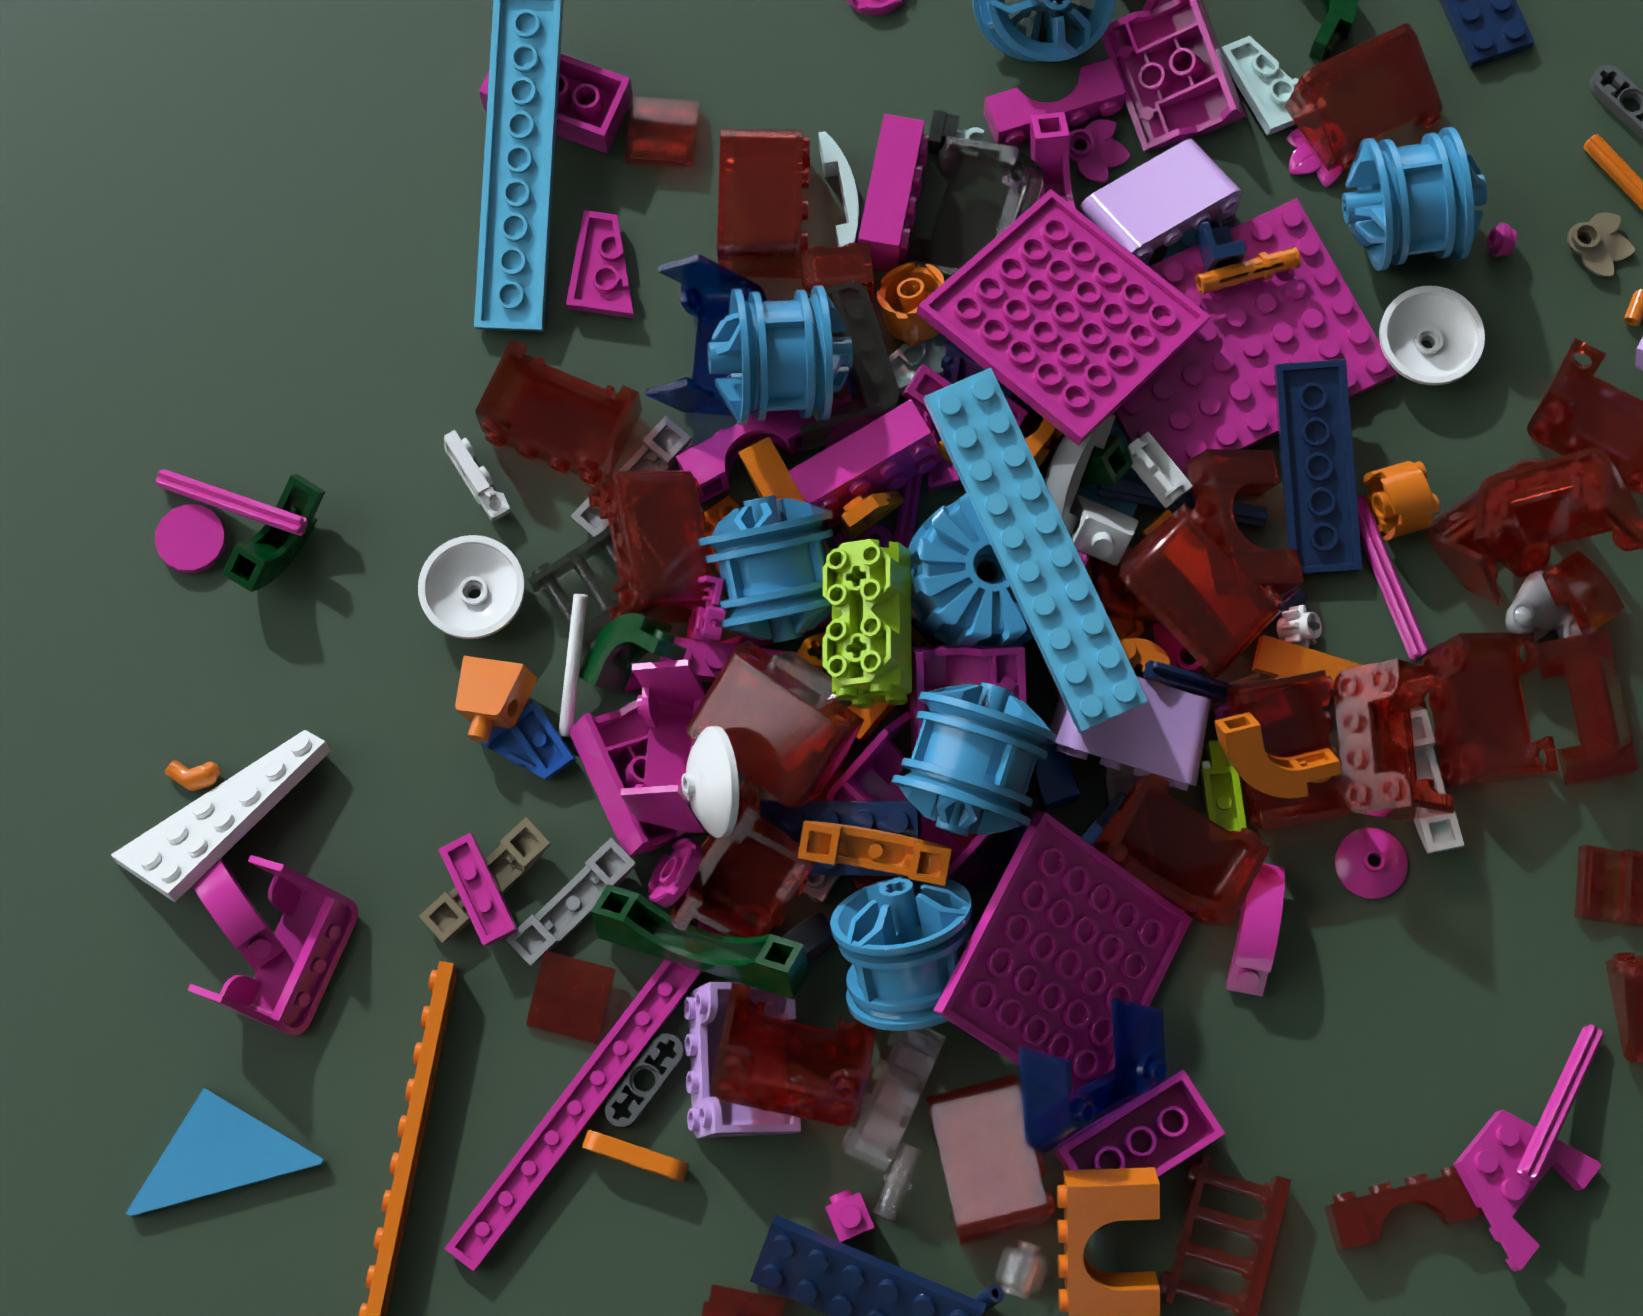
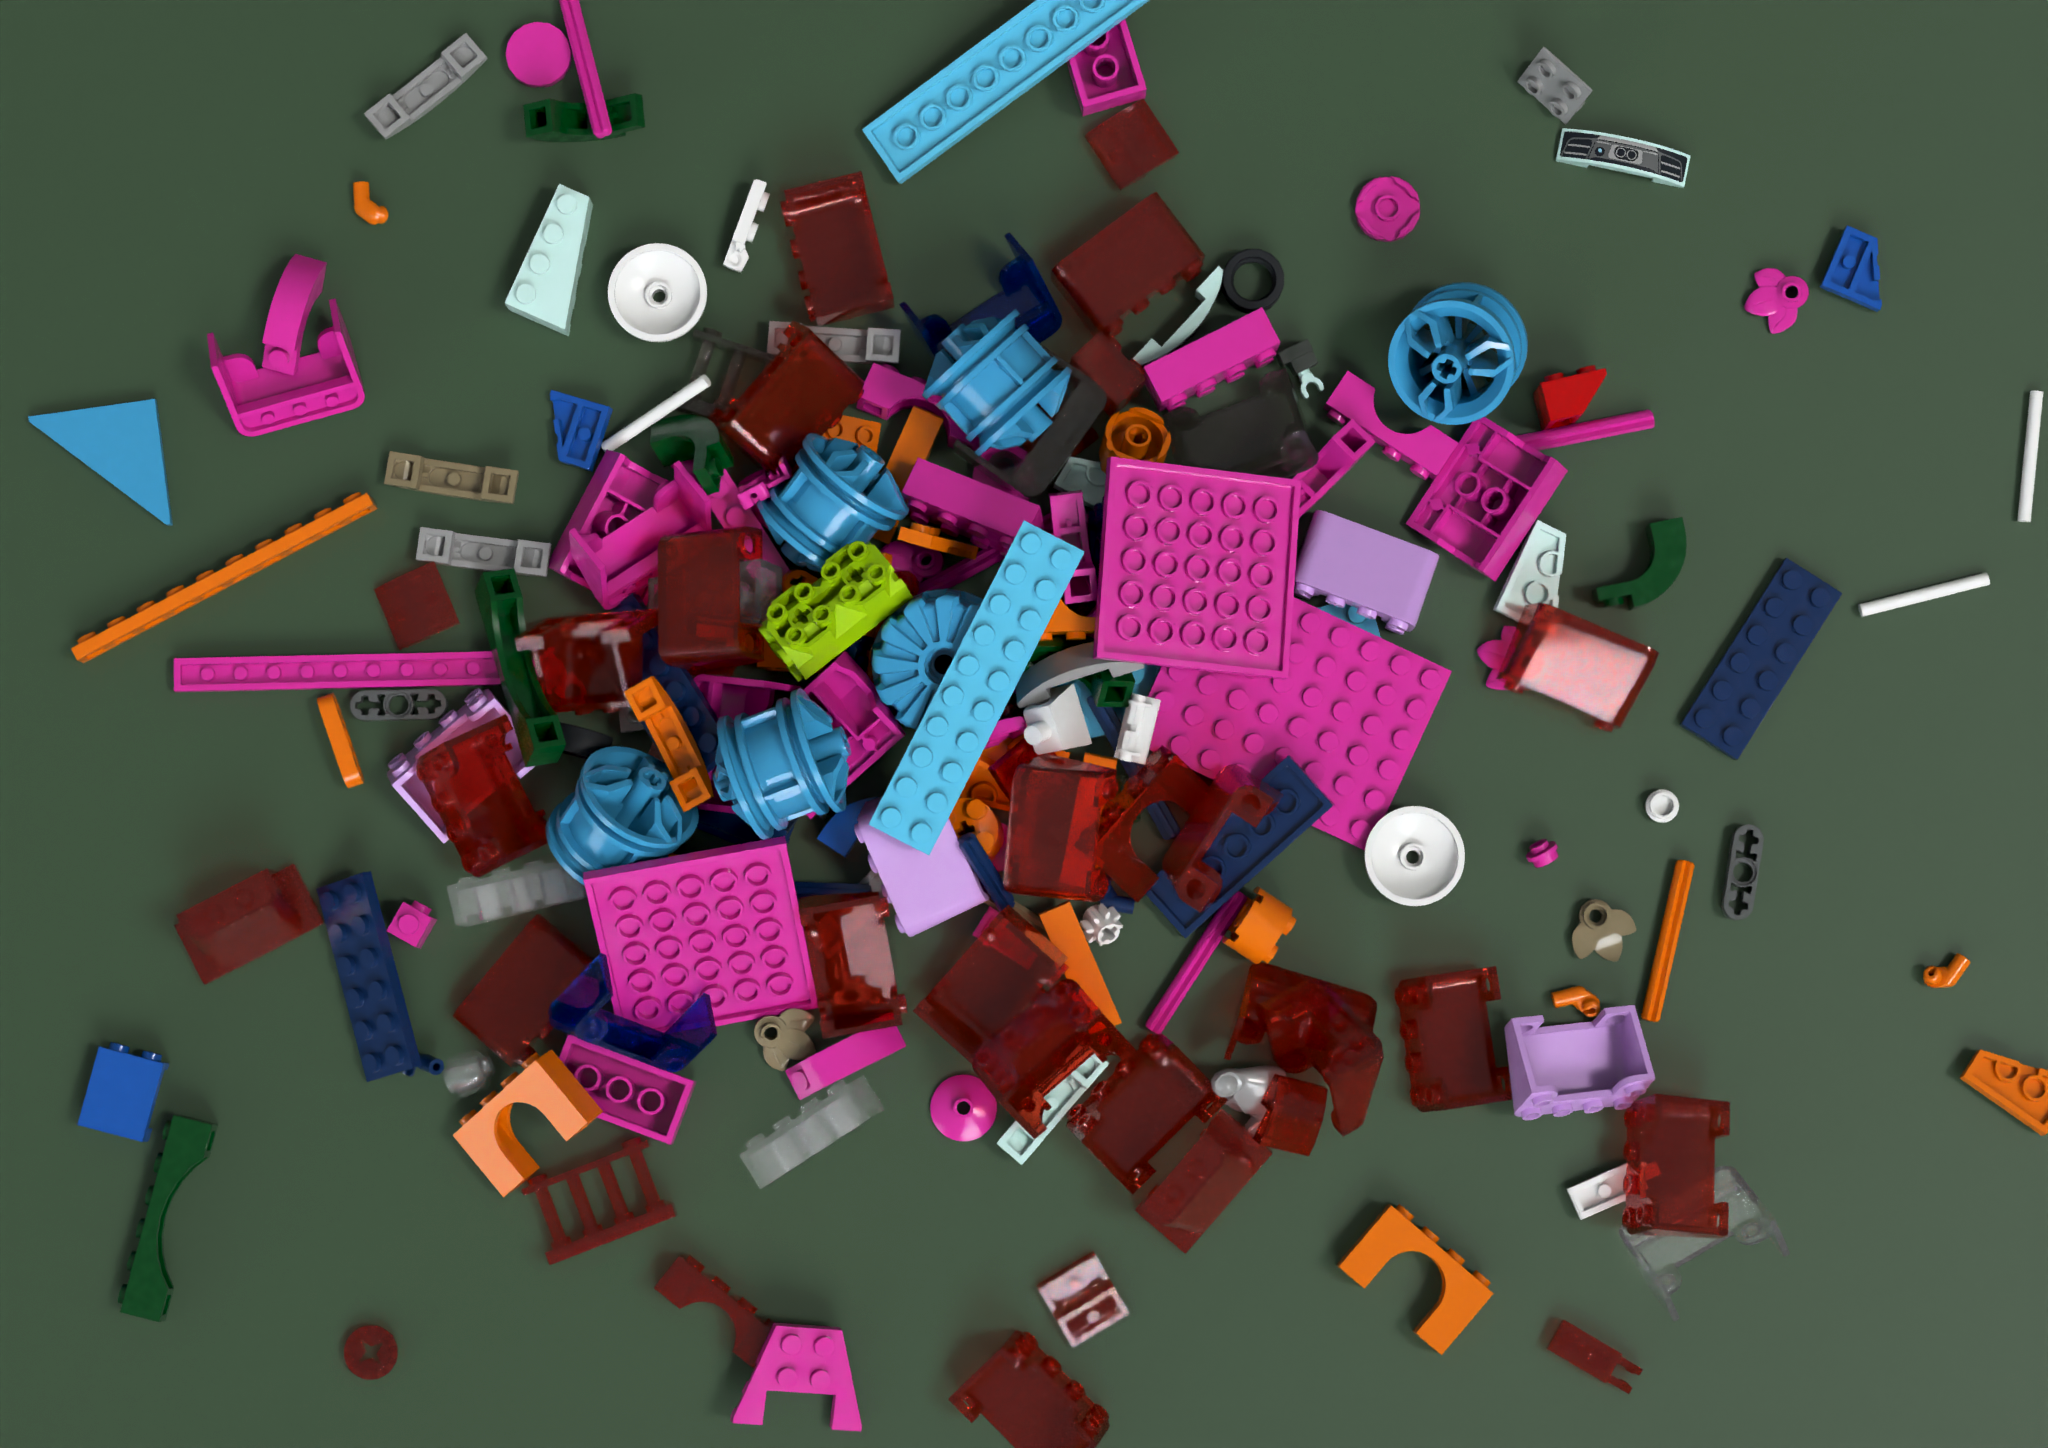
camera: 45 degrees right, 10 degrees up
white wing [111,730,332,902] -> none
dark pink plate [438,833,519,948] -> none
orange torso [455,656,538,743] -> none
dark pink wing [566,210,634,319] -> none
dark pink tile [648,838,702,908] -> none
white dish [682,726,739,838] -> none
clear pin [873,1142,922,1222] -> none
dark pink plate [1069,119,1130,183] -> none
dark blue panel [1195,221,1247,272] -> none
orange pin [1195,246,1301,295] -> none
lime hinge [1200,740,1248,842] -> none
orange arch [1215,712,1342,798] -> none
dark azure wheel [1342,127,1487,271] -> none
dark pink axle [1517,1024,1604,1182] -> none
none -> light grey slope [364,33,487,140]
none -> light aqua wedge [505,184,593,336]
none -> clear wedge [739,1075,885,1189]
none -> dark tan plate [754,1008,816,1071]
none -> clear red windscreen [1162,765,1283,913]
none -> black tyre [1222,249,1284,314]
none -> white plate [1645,789,1679,823]

